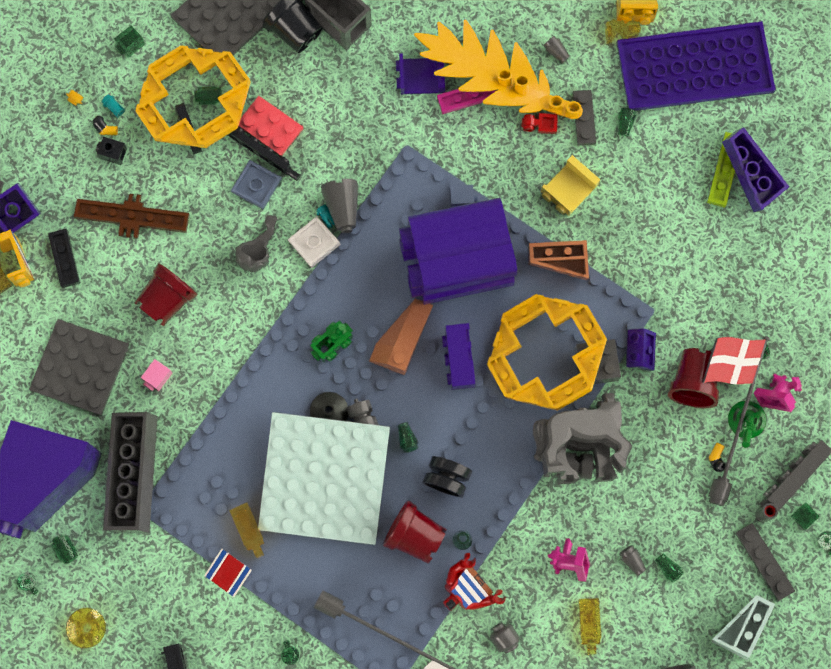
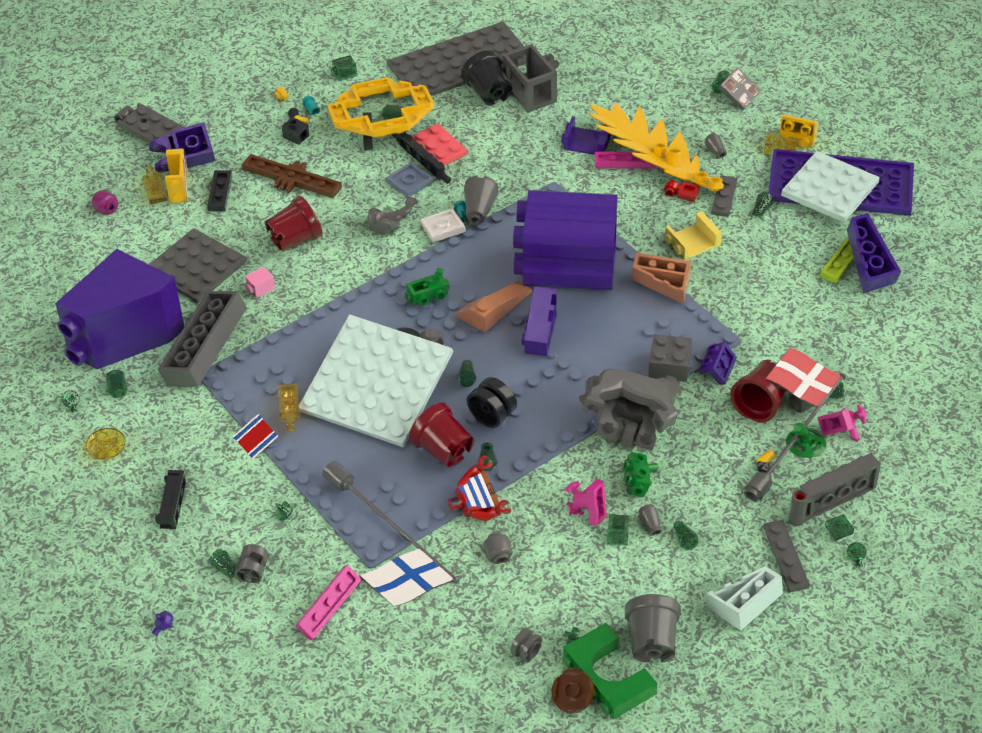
camera: 20 degrees right, 30 degrees down
yellow plate [487,294,607,411] -> none
clear yellow hinge [578,598,601,655] -> none
none -> clear green brick [607,514,630,546]
none -> green brick [623,452,658,497]
none -> light aqua plate [781,151,879,223]

